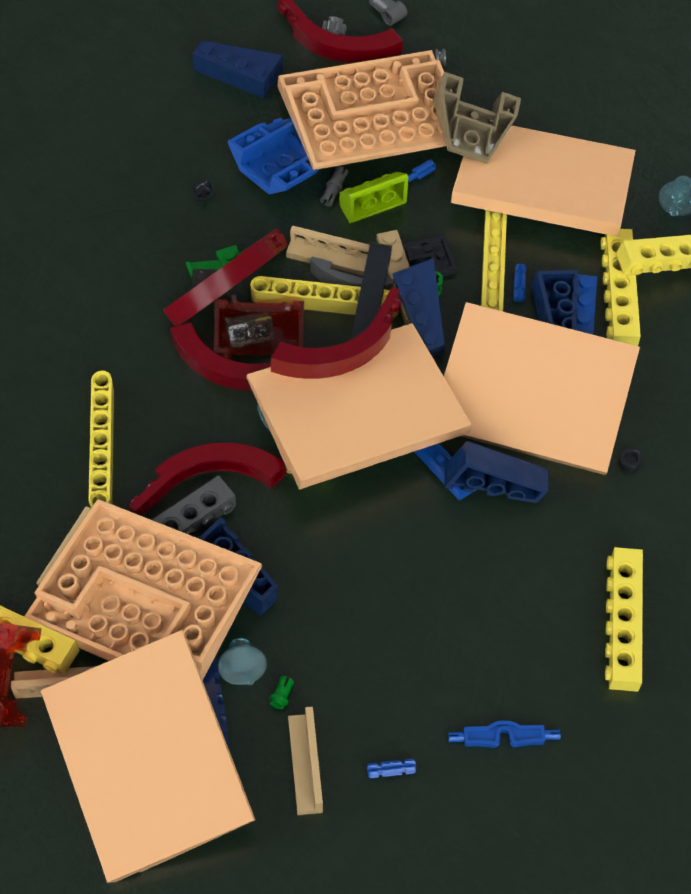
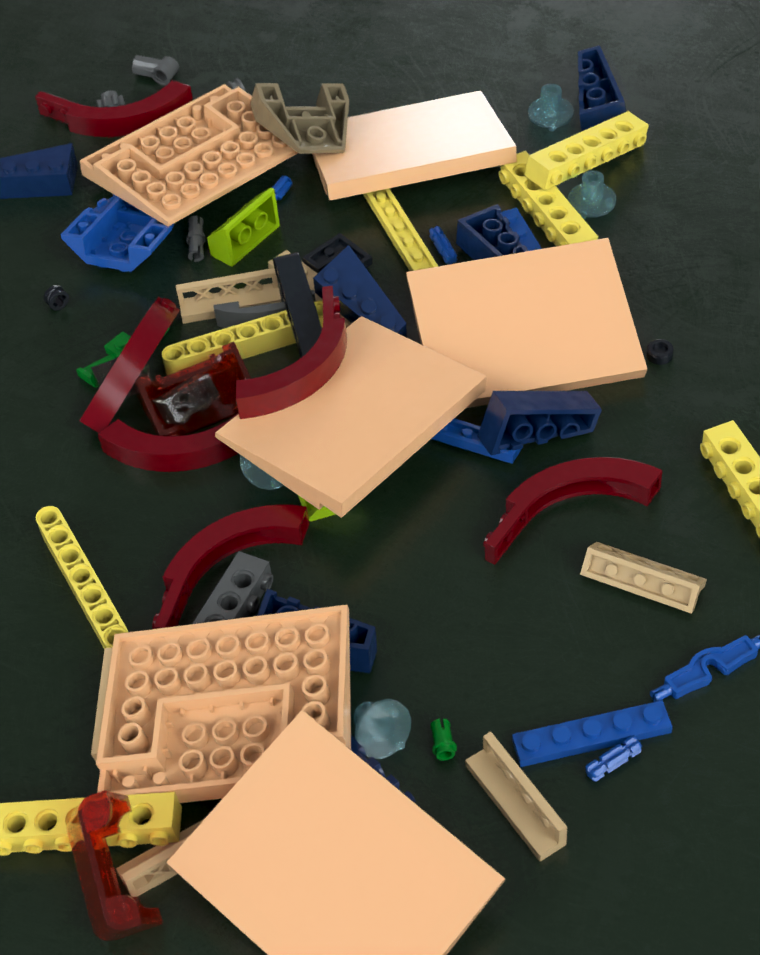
camera: 20 degrees left, 10 degrees down
none -> dark red arch [483,457,663,565]
none -> blue plate [512,700,672,767]
none -> clear light blue piece [568,170,616,219]
none -> tan fence [580,542,707,613]

